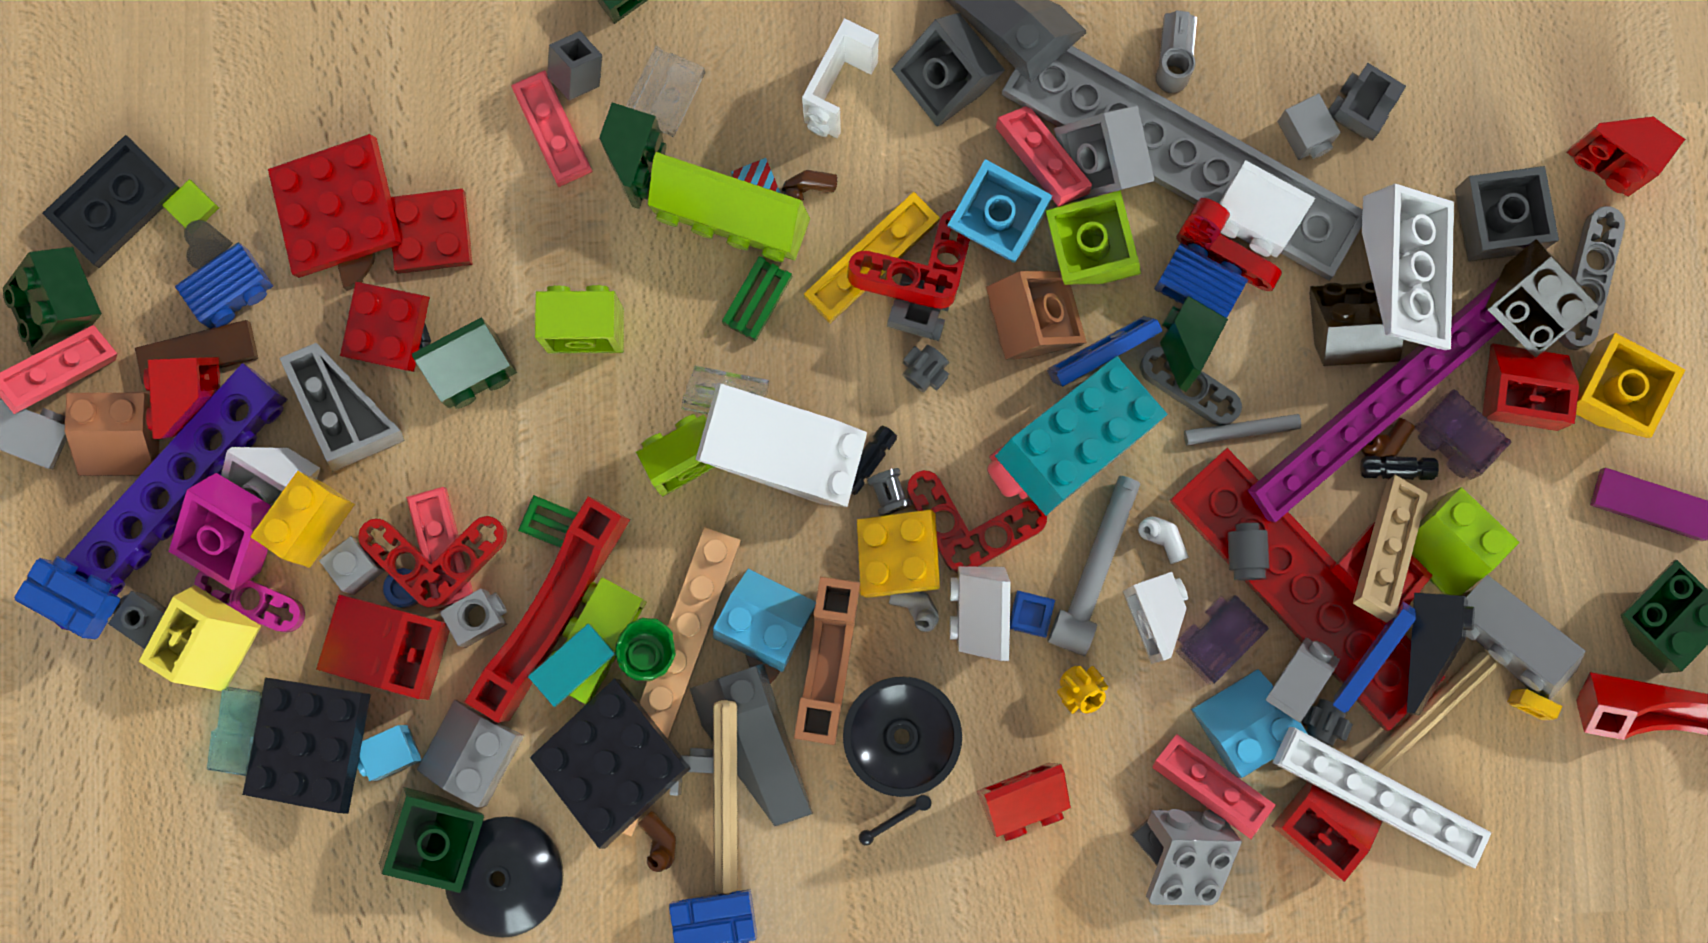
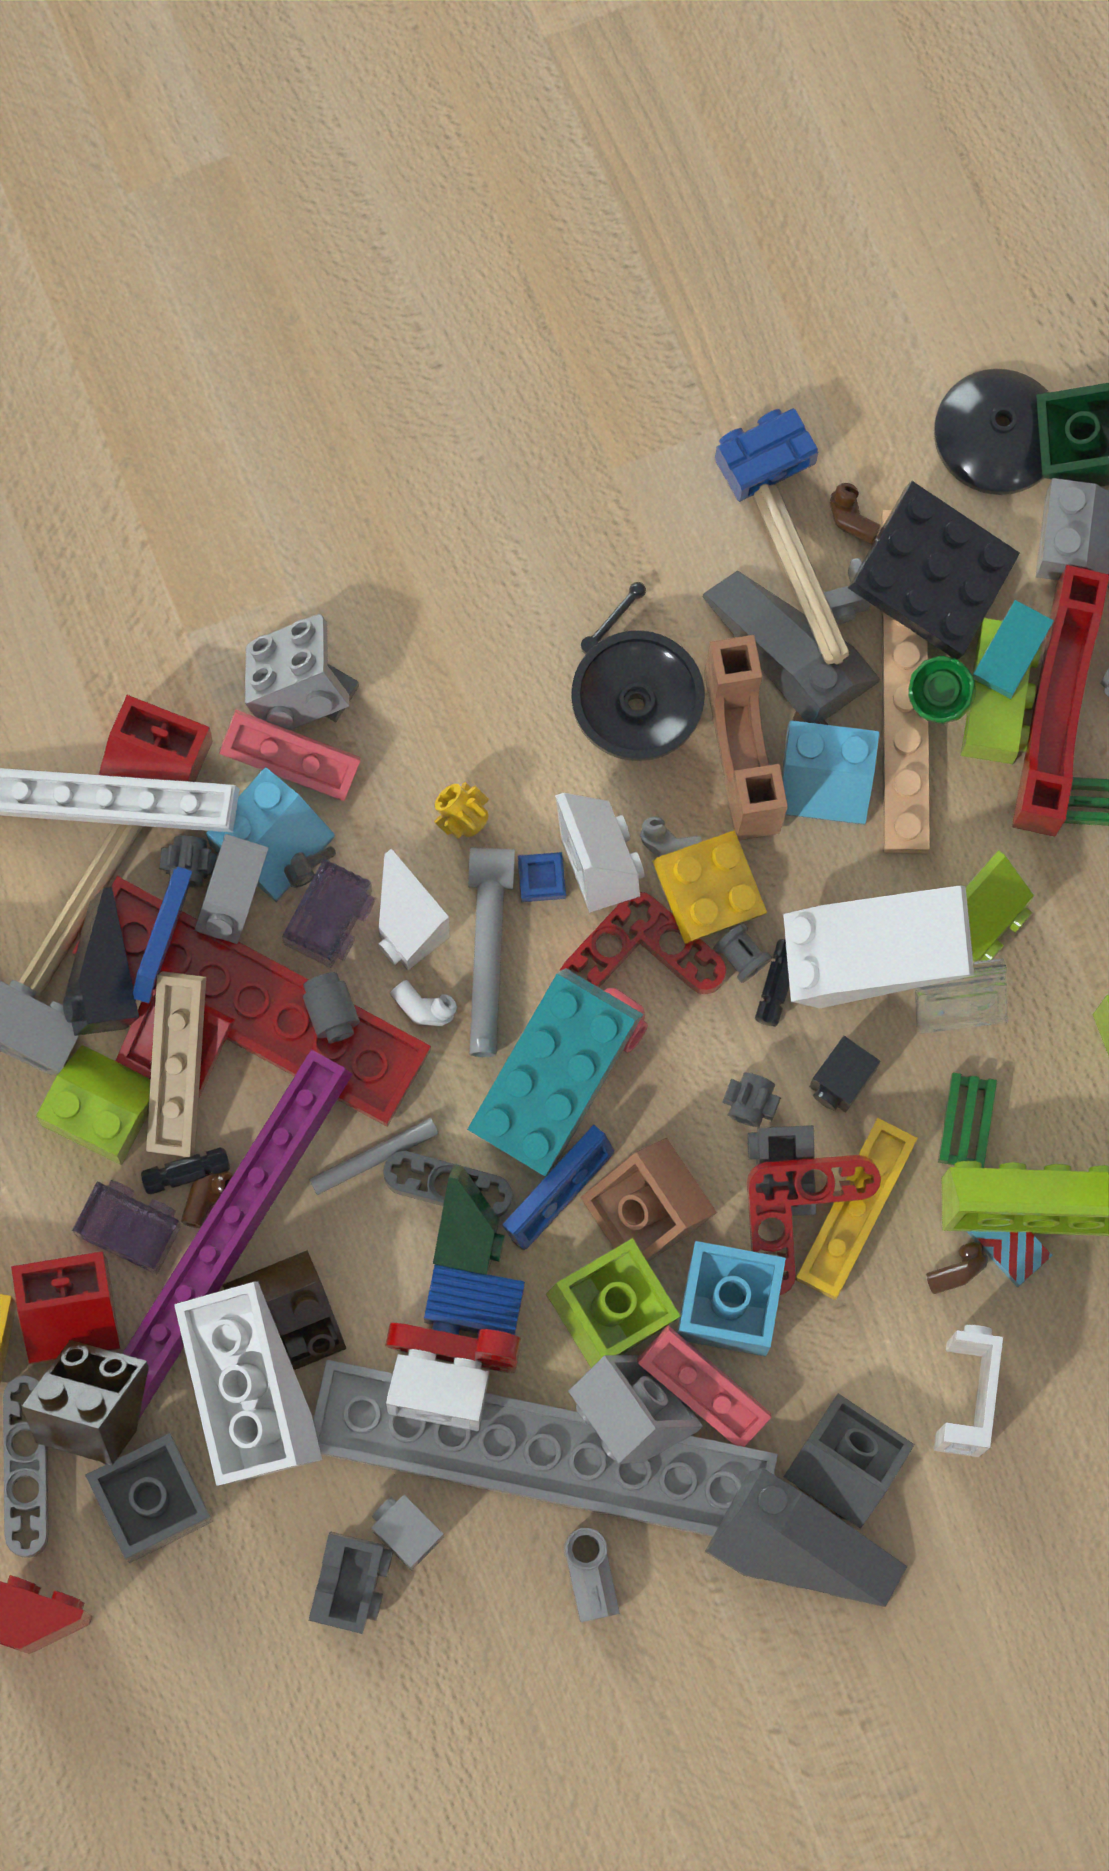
camera: 155 degrees right, 5 degrees down
red slope [977,762,1071,841] -> none
none -> clear smoke hand [283,846,336,888]
none -> black brick [809,1035,881,1113]

